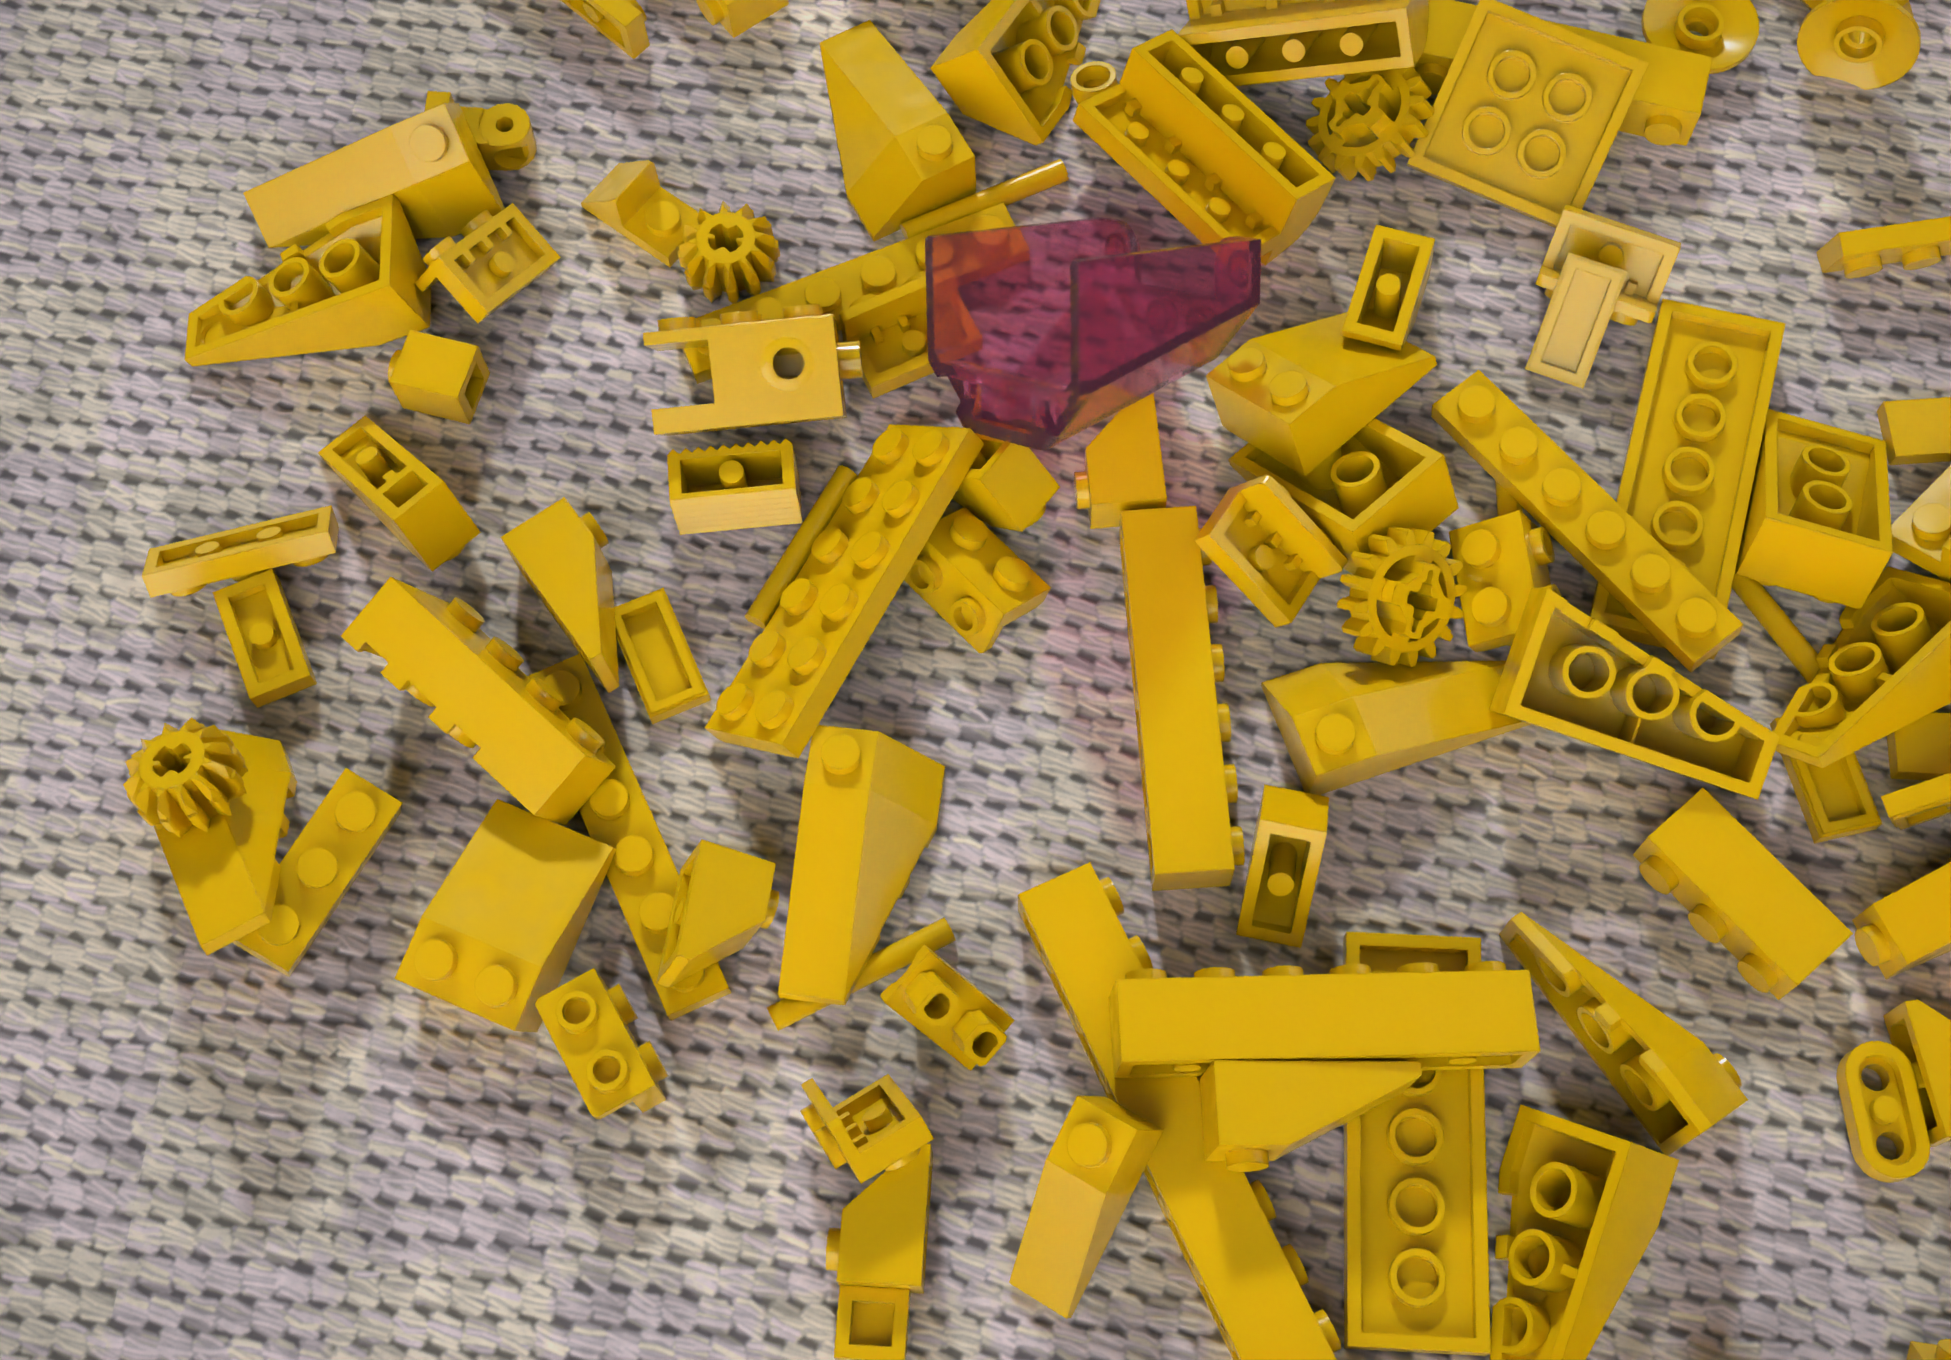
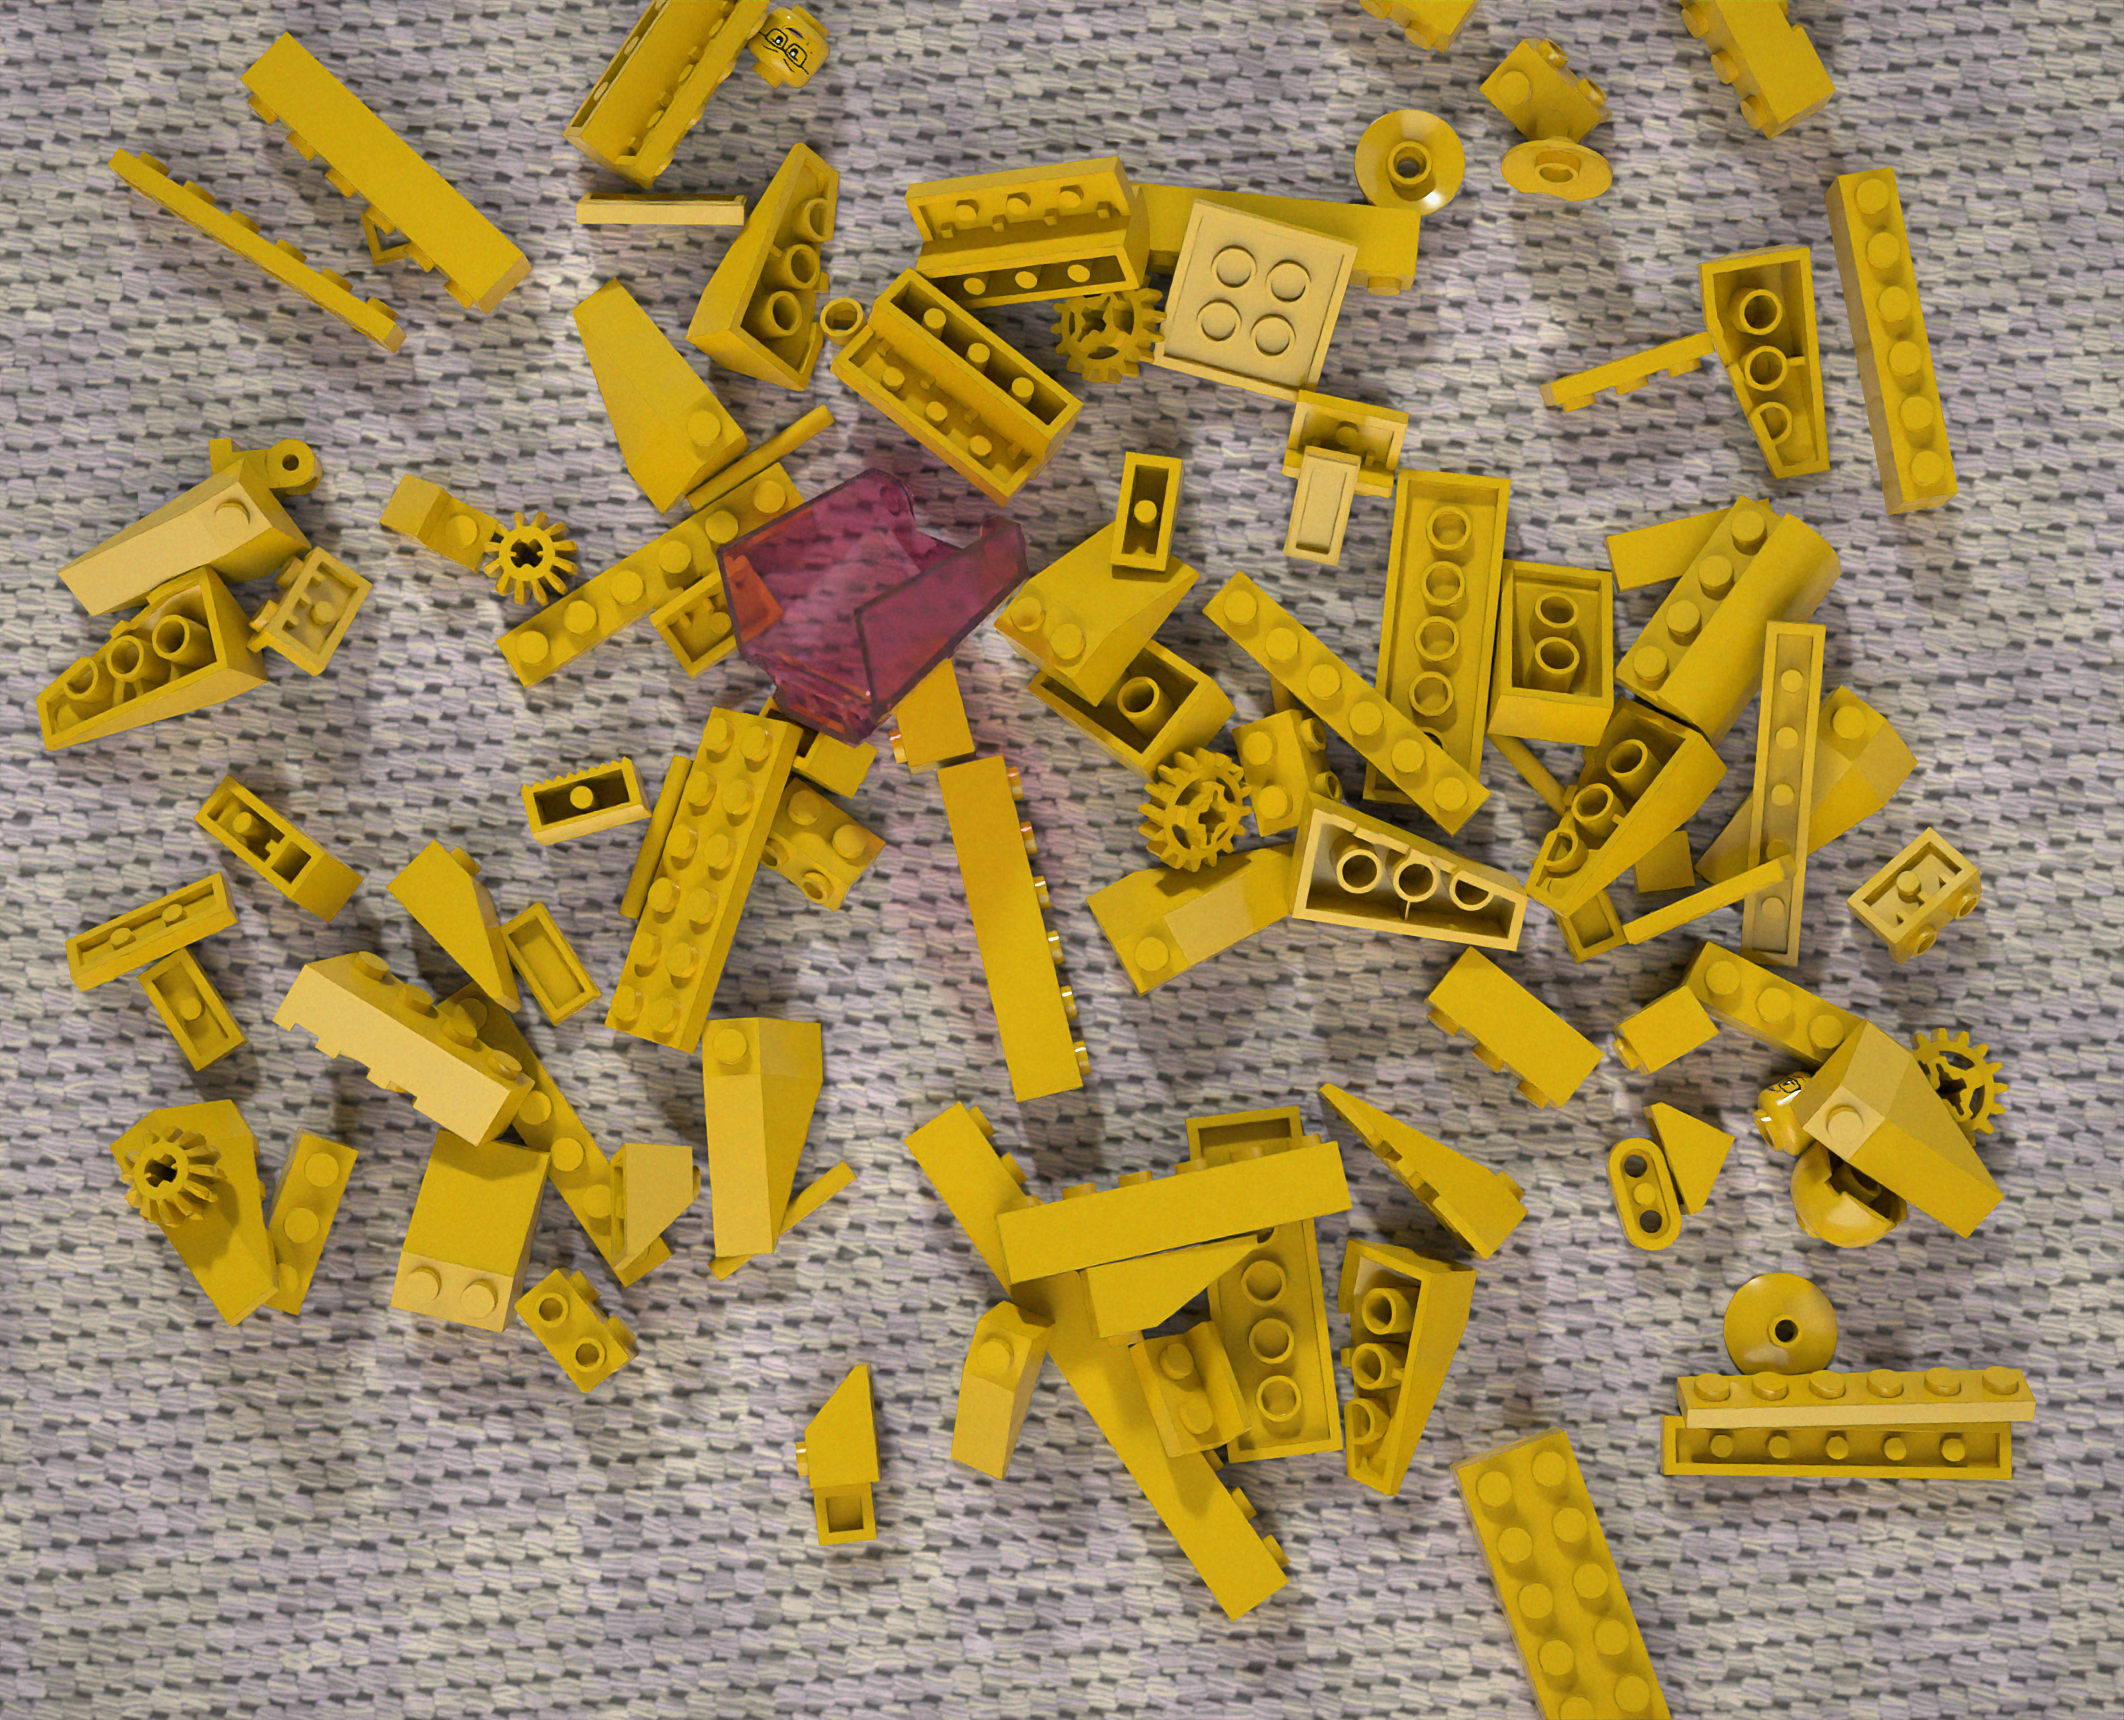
camera: 10 degrees left, 15 degrees up
yellow brick [388,330,490,424] -> none
yellow torso [643,304,863,436] -> none
yellow bracket [800,1074,934,1184] -> none
yellow hips [880,944,1015,1071] -> none
yellow bracket [1194,474,1348,628] -> none
yellow slope [1236,784,1329,948] -> none
none -> yellow bracket [1128,1321,1252,1458]

